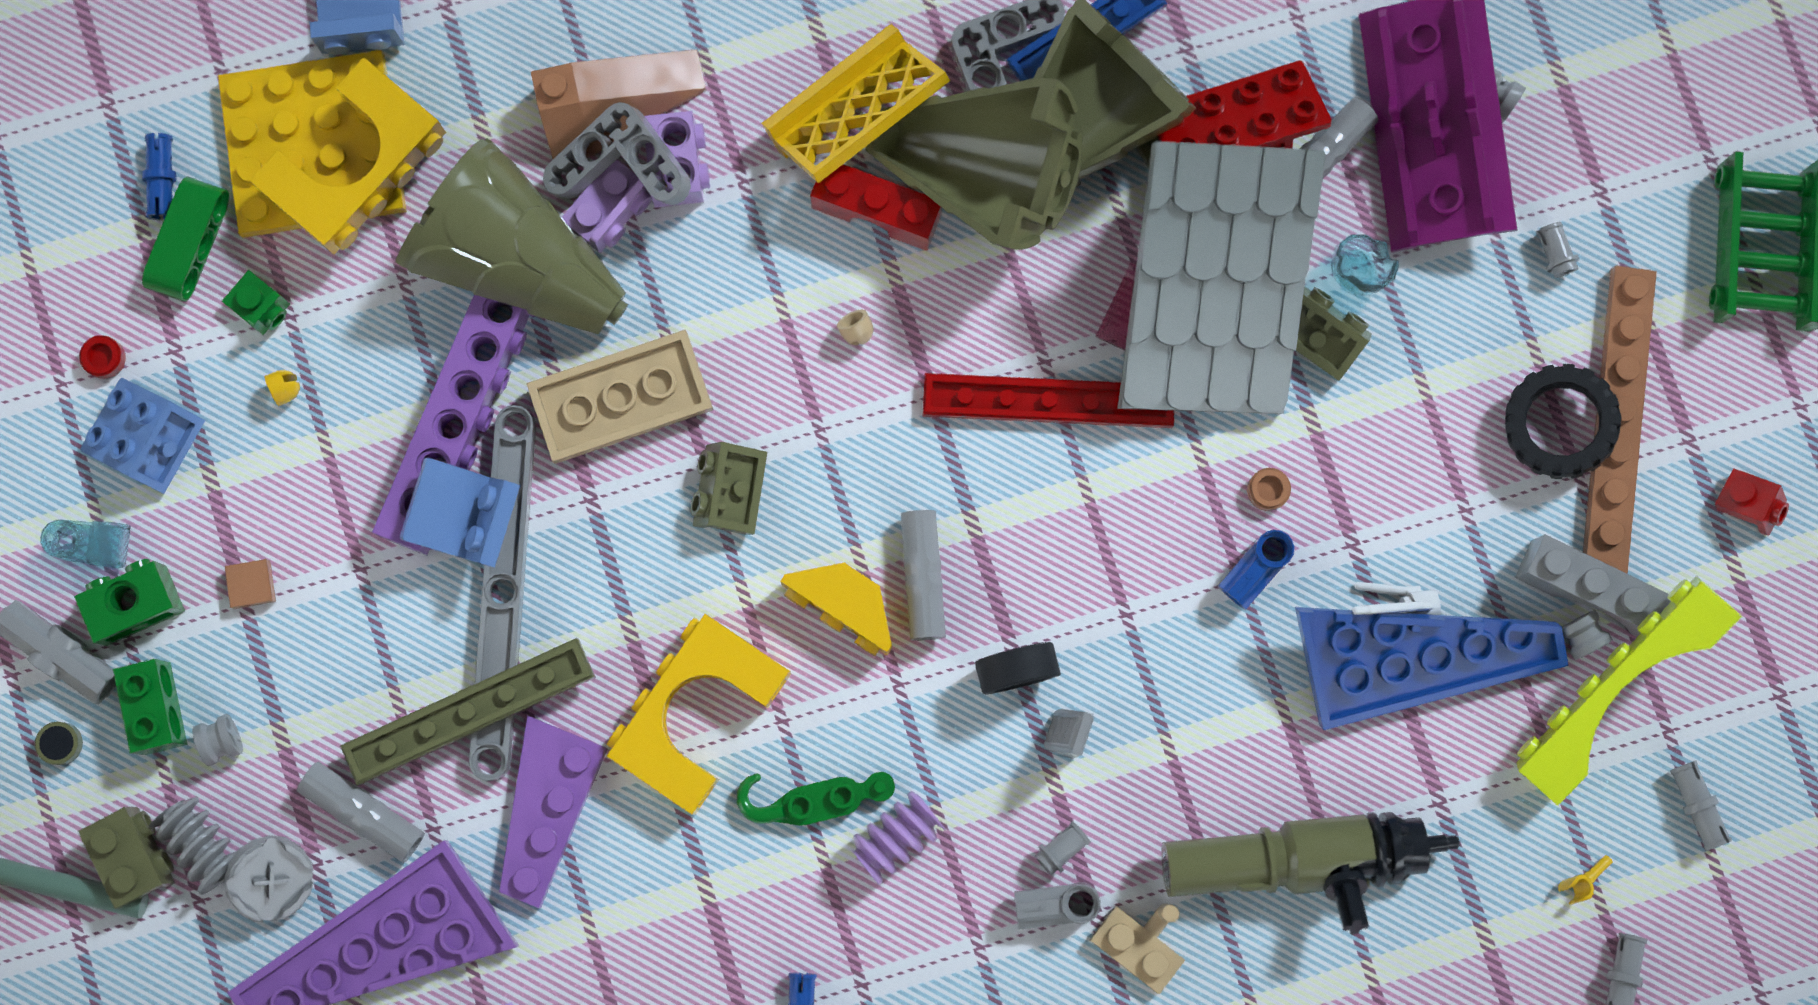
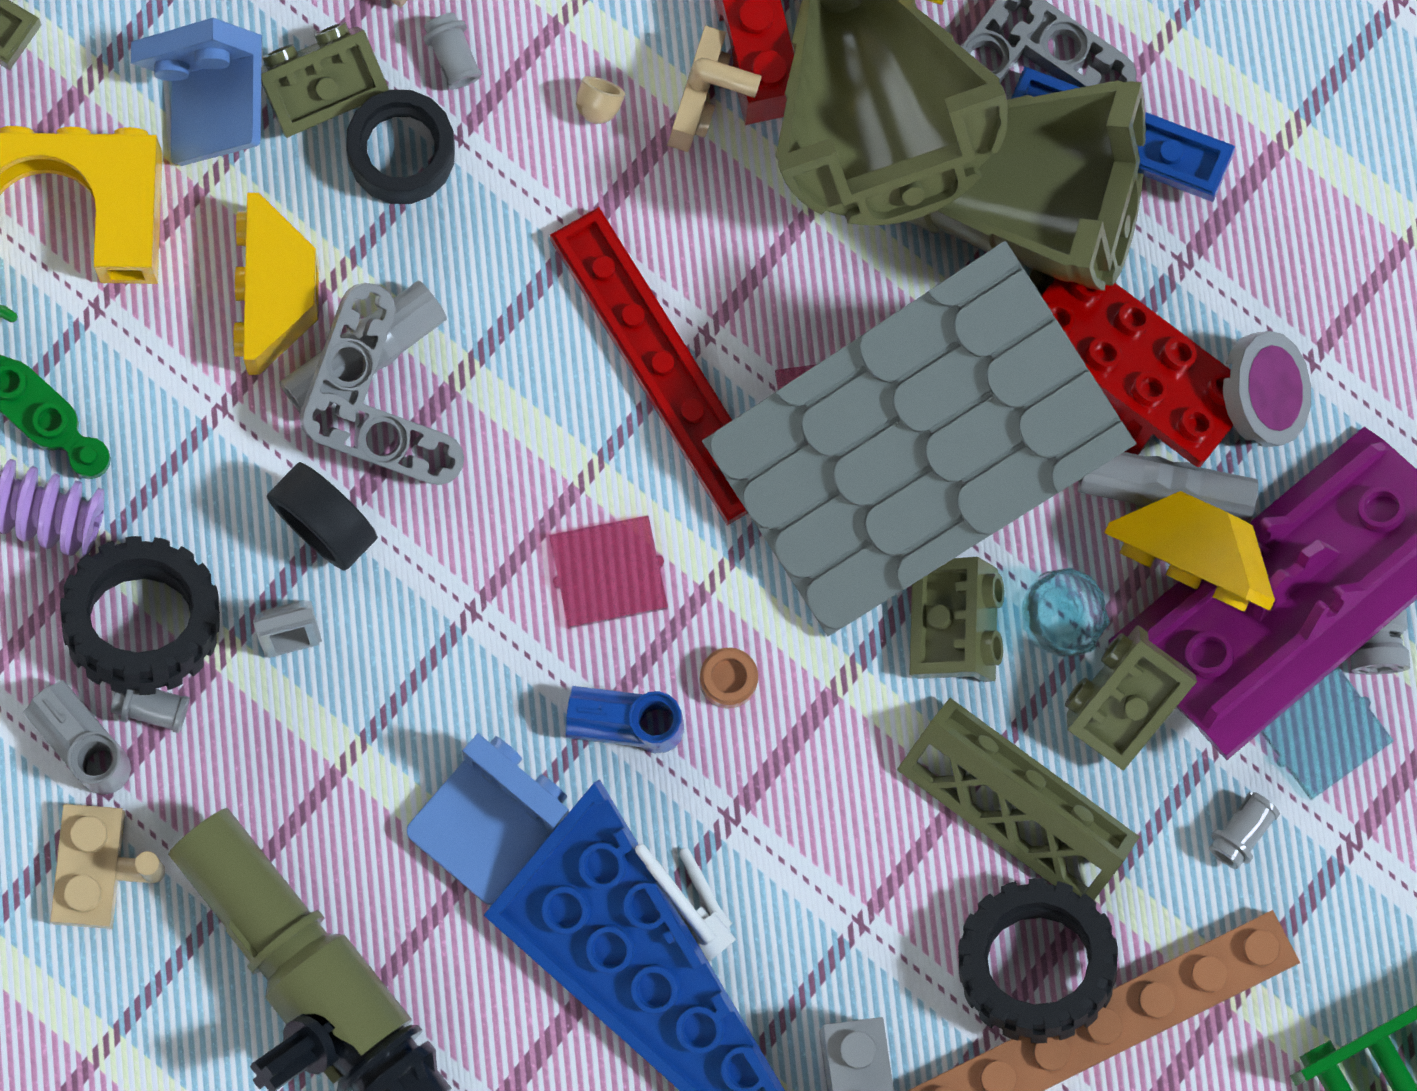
camera: 50 degrees right, 5 degrees down
none -> black tyre [60,536,220,695]
none -> medium blue bracket [131,18,262,166]
none -> light grey beam [300,283,464,485]
none -> black tyre [346,90,455,204]
none -> medium blue bracket [407,733,569,905]
none -> light grey pin [423,13,482,90]
none -> clear pink piece [549,515,668,629]
none -> tan plate [667,25,762,152]
none -> olive fence [897,698,1140,900]
none -> olive bracket [1065,625,1197,771]
none -> yellow slope [1104,491,1275,612]
none -> tile [1223,331,1311,447]
none -> clear light blue piece [1261,667,1394,800]

